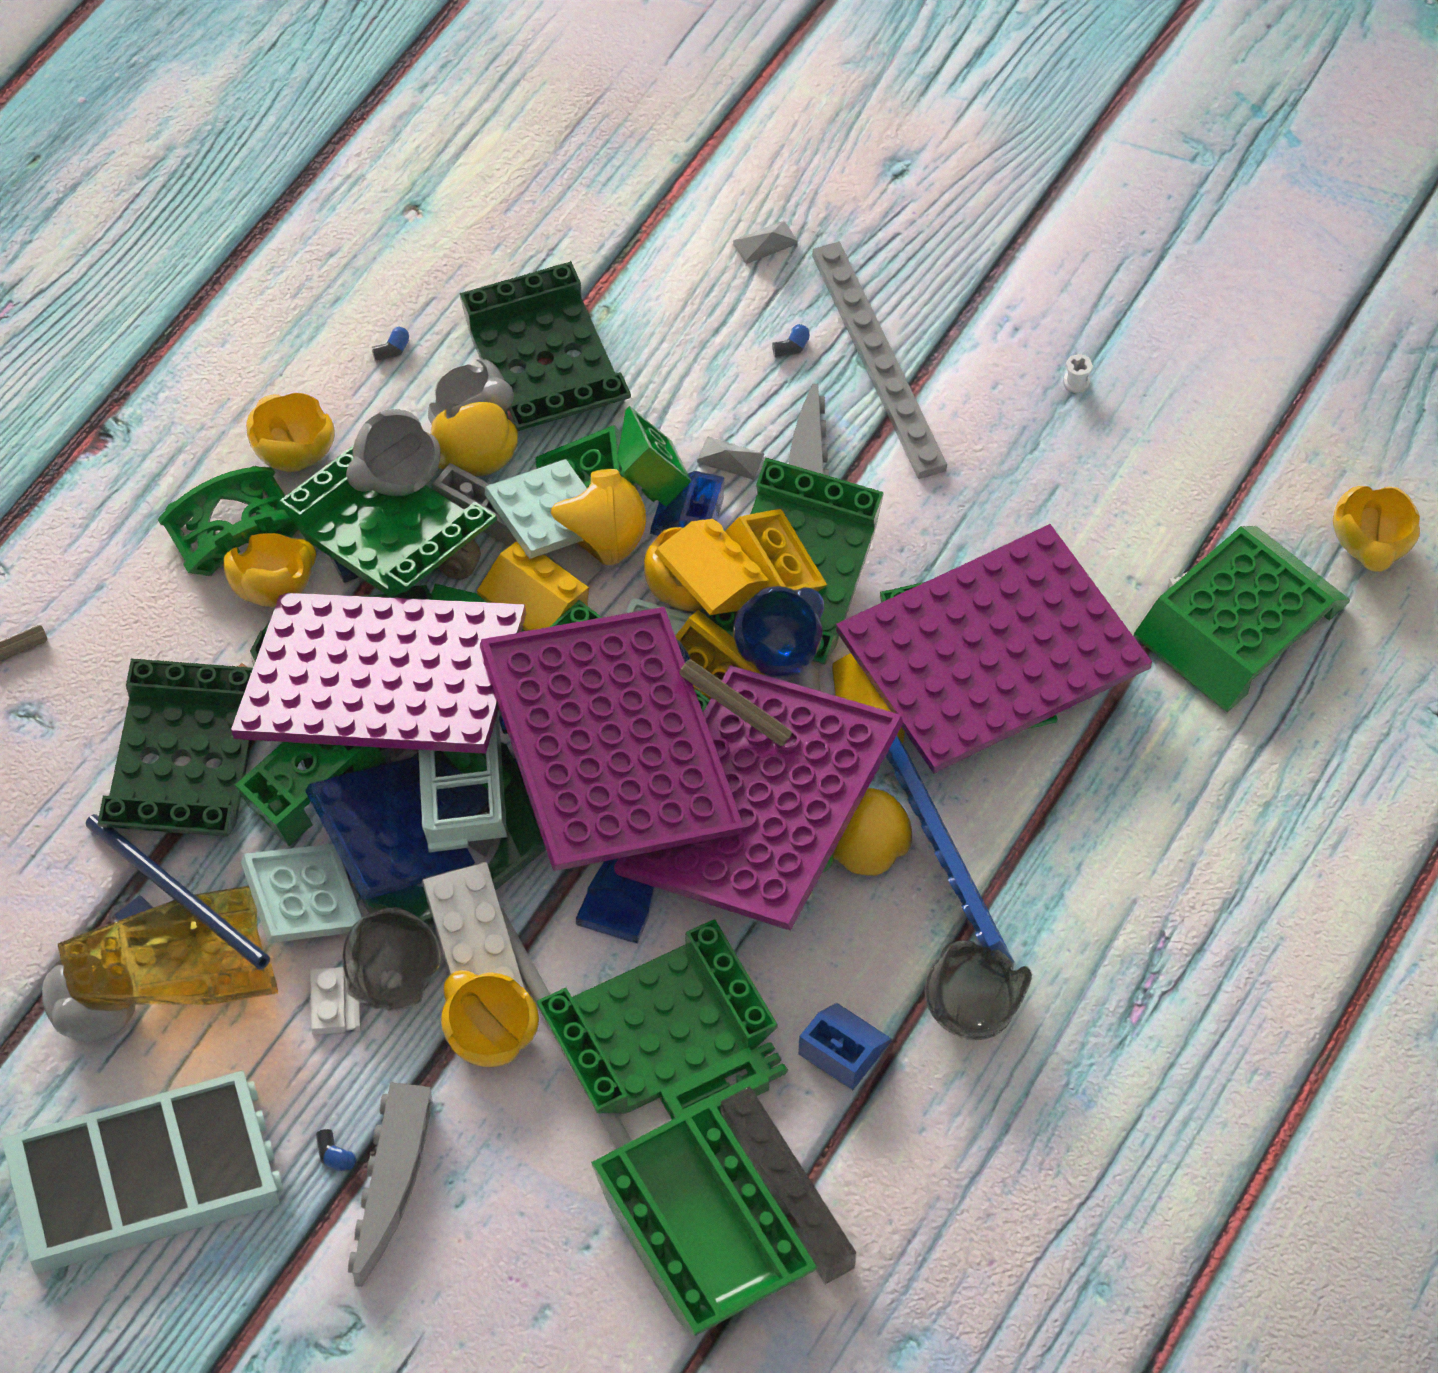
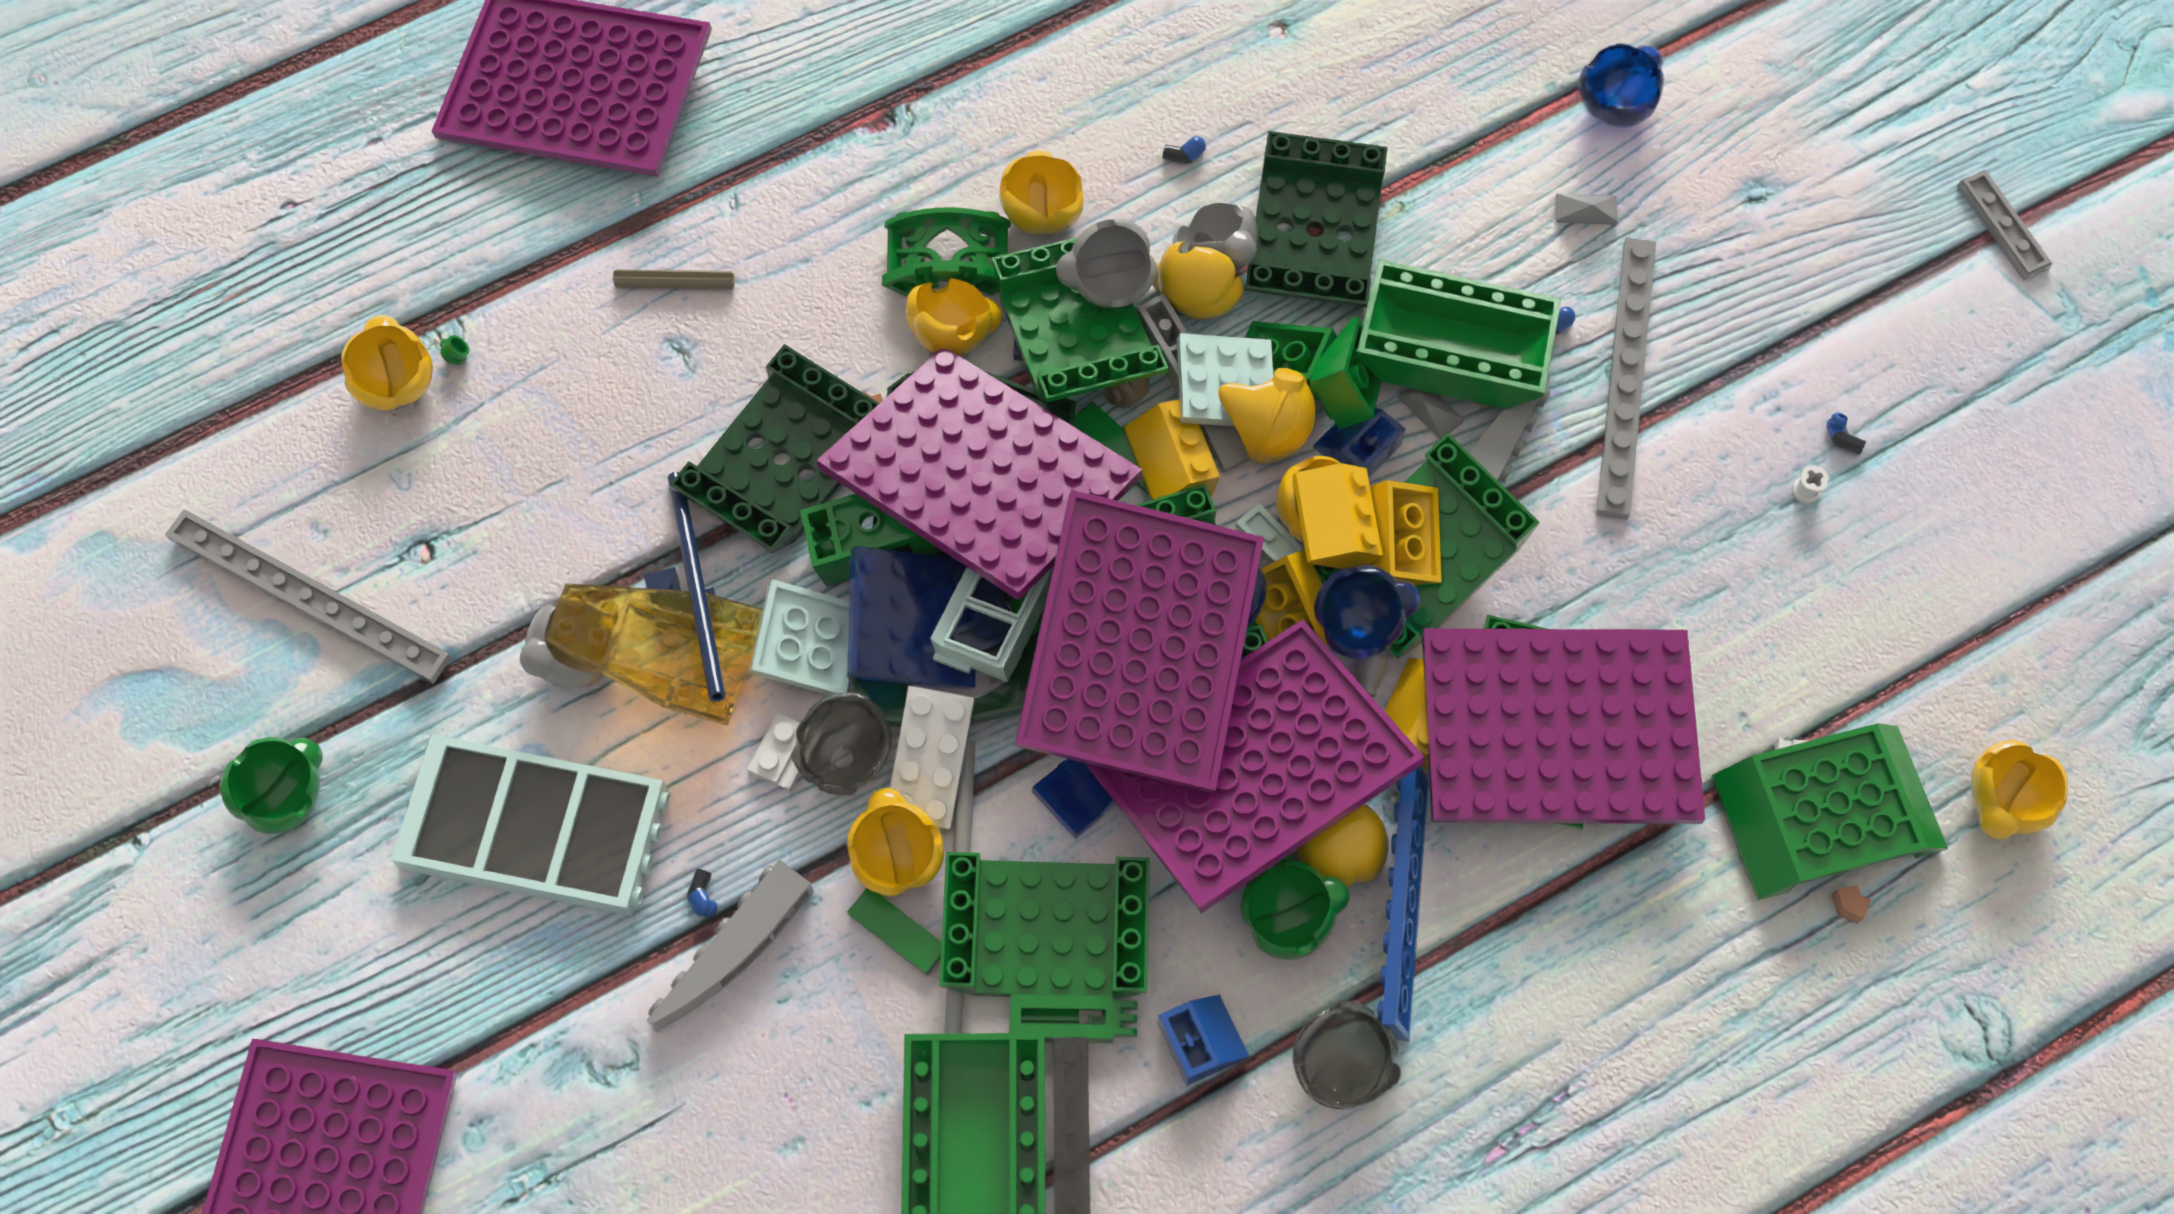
camera: 30 degrees right, 10 degrees up
dark tan axle [680,659,792,746] -> none
none -> green tile [847,888,942,976]
none -> green piece [1240,860,1350,960]
none -> green slope [1356,259,1561,409]
none -> clear blue piece [1578,43,1664,128]
none -> arm [1826,412,1866,455]
none -> nougat piece [1832,885,1871,924]
none -> light grey tile [1957,170,2053,280]

